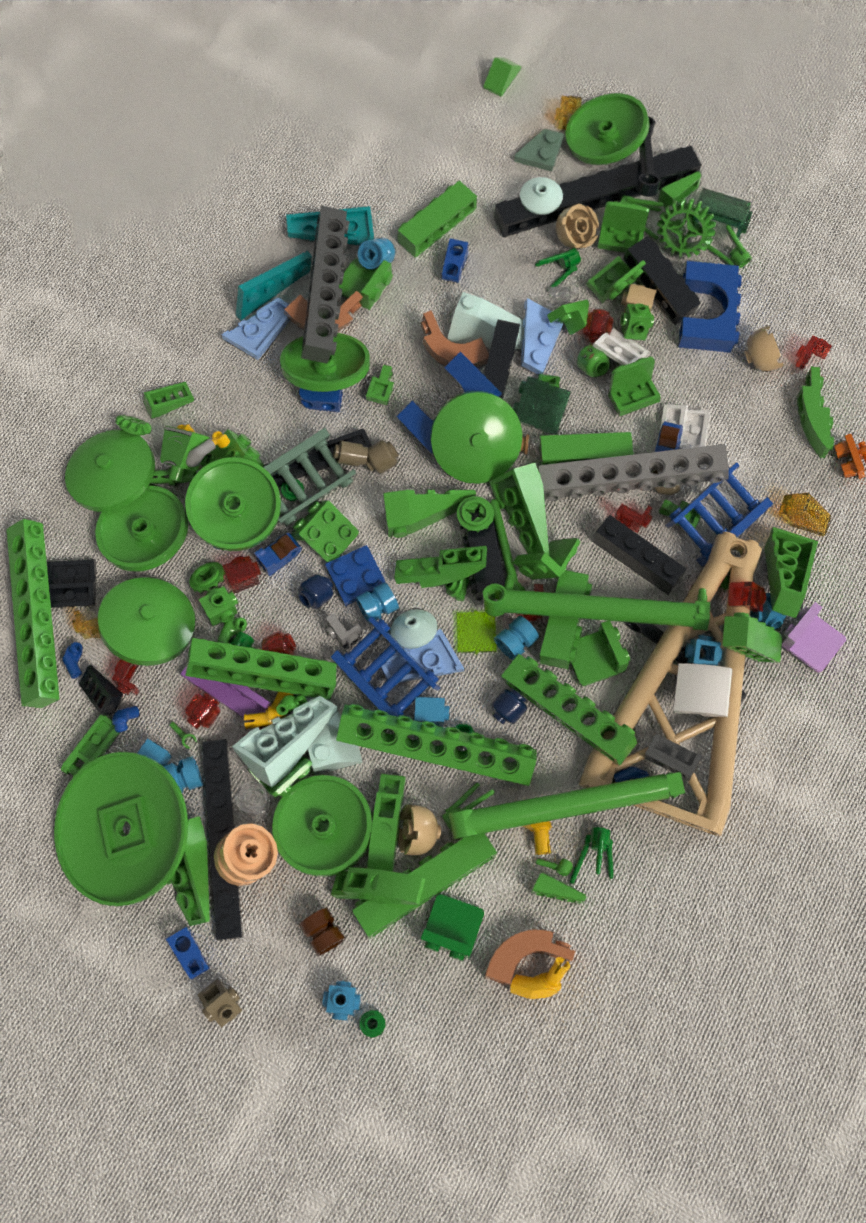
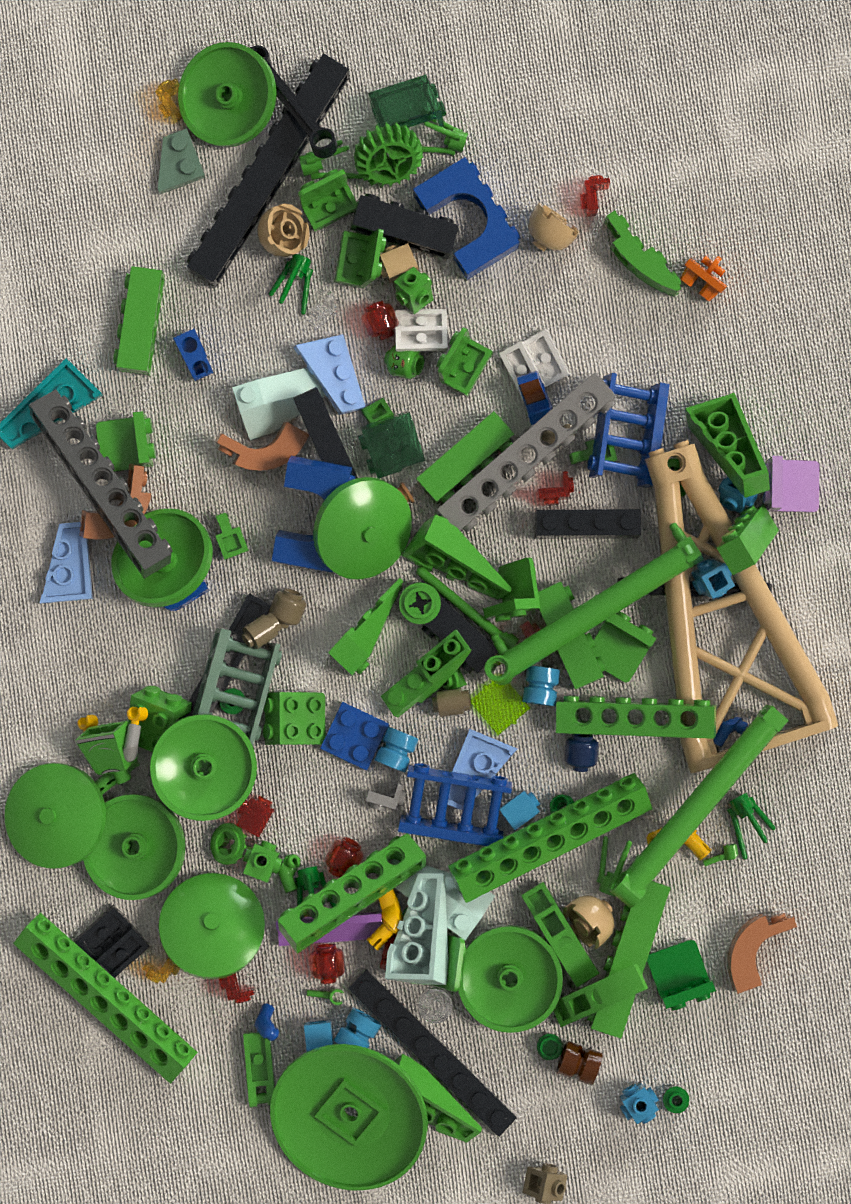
camera: 40 degrees left, 15 degrees up
blue arm [63,642,83,679] -> none
black slope [79,665,124,716] -> none
bright green gear [115,415,152,436] -> none
bright green slope [143,381,194,419] -> none
blue leg [166,927,210,980] -> none
light nougat wheel [214,824,278,886] -> none
teal wing [236,251,313,321] -> none
blue leg [254,533,302,577] -> none
bright green arm [276,695,307,715] -> none
dark blue head [298,574,333,609] -> none
dark azure wheel [358,238,395,269] -> none
light aqua dish [390,609,438,649] -> none
bright green slope [484,57,521,97] -> none
yellow arm [510,957,570,999] -> none
light aqua dish [520,177,563,215] -> none
bright green slope [531,873,587,904] -> none
bright green slope [547,299,589,335] -> none
dark grey hinge [644,733,702,781] -> none
bright green slope [658,171,701,208] -> none
white slope [673,664,732,717] -> none
clear red bracket [728,581,766,612] -> none
clear yellow slope [779,492,831,536] -> none
none -> dark tan brick [432,688,471,717]
none -> green plate [537,1033,563,1060]

